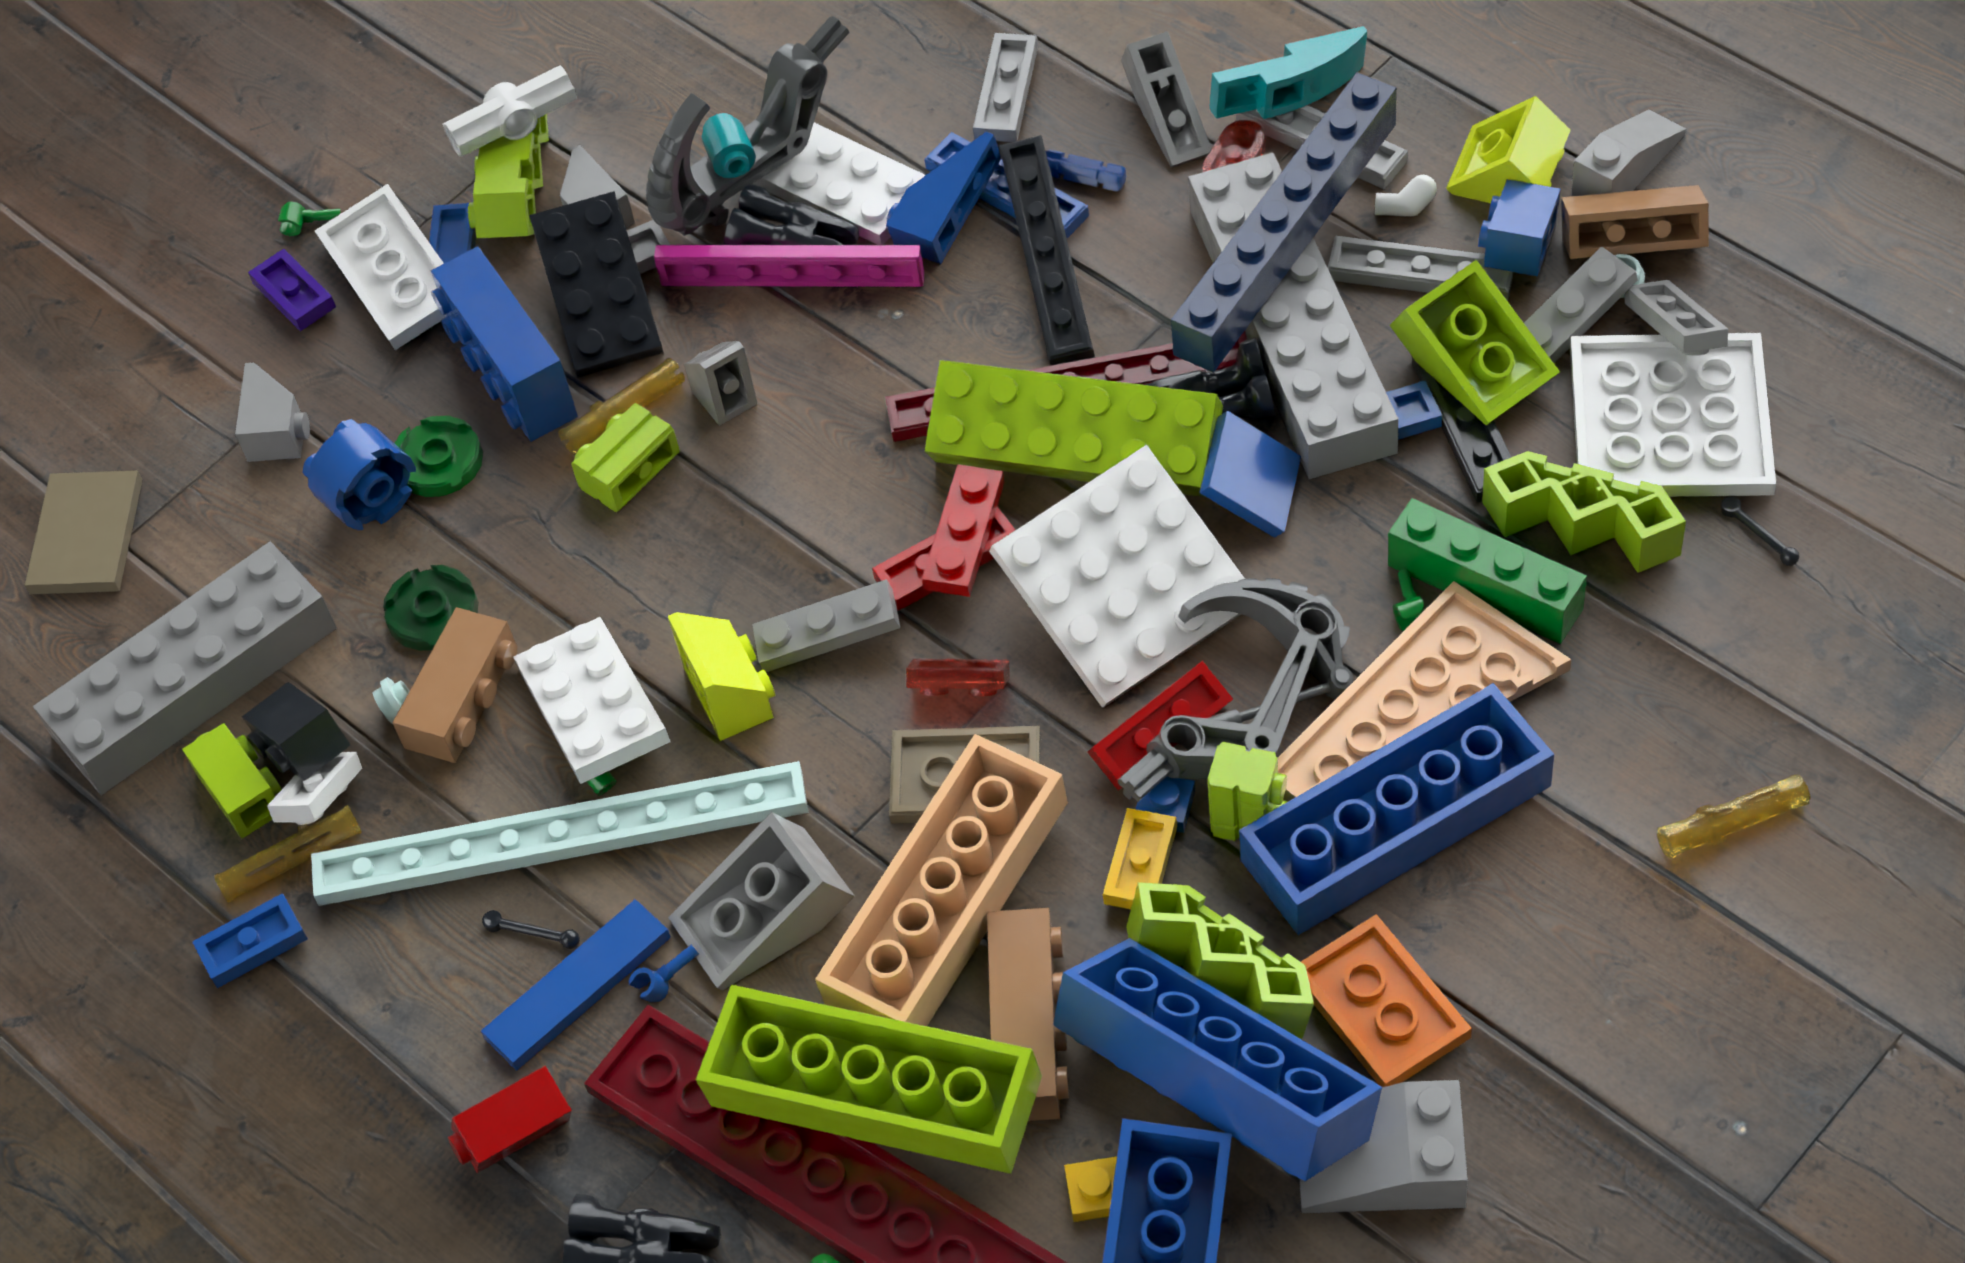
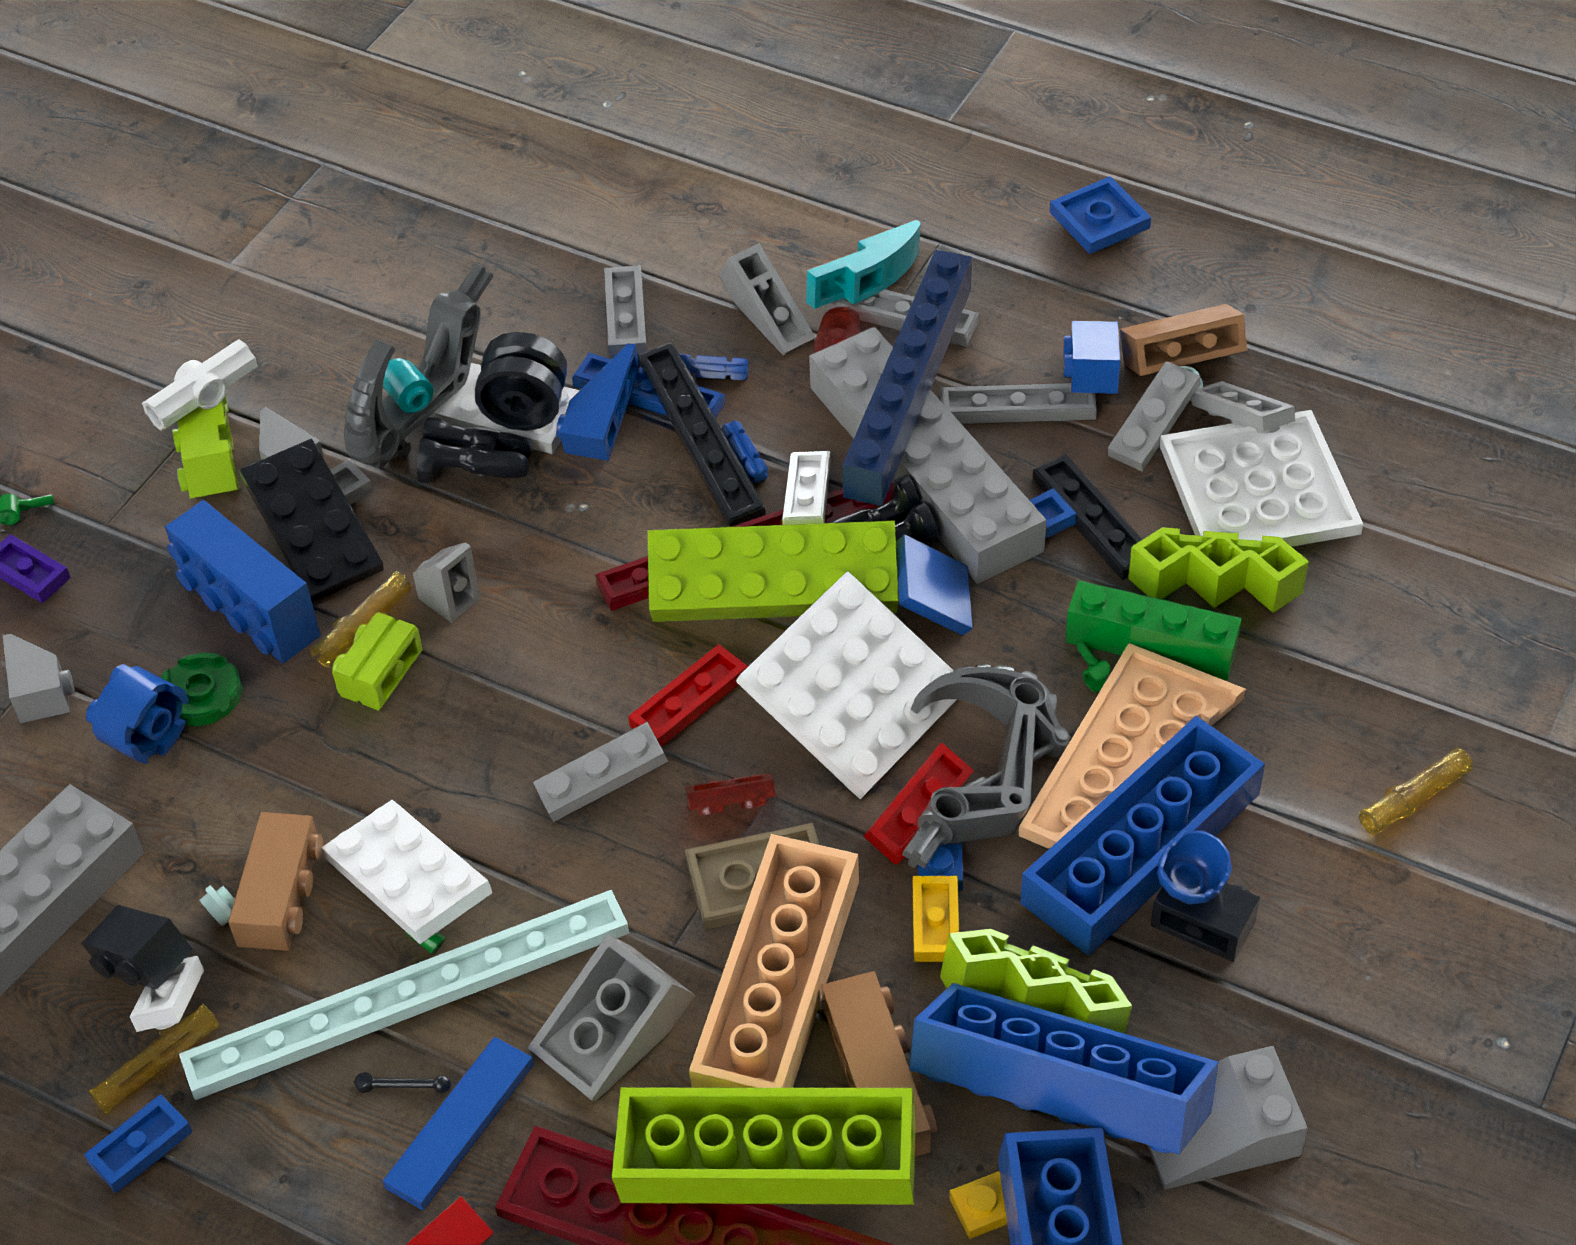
camera: 20 degrees left, 5 degrees down
lime brick [182,723,282,839] -> none
white plate [315,184,447,350] -> none
dark green tile [383,565,479,651] -> none
blue tile [429,203,476,263] -> none
blue hand [629,944,699,1002] -> none
dark pink tile [654,245,925,287] -> none
neon yellow slope [668,612,776,741] -> none
plate [922,464,1005,597] -> none
lime brick [1207,742,1287,841] -> none
orange plate [1301,914,1472,1088] -> none
white arm [1375,174,1437,216] -> none
lime slope [1389,260,1560,425] -> none
neon yellow slope [1446,96,1570,203] -> none
light grey slope [1571,110,1686,196] -> none
black hinge [1721,496,1800,566] -> none
none -> black wheel [475,332,567,431]
none -> blue axle [721,420,768,484]
none -> white tile [783,451,831,525]
none -> blue plate [1050,176,1151,254]
none -> black brick [1151,883,1260,962]
none -> blue hair [1157,831,1232,905]

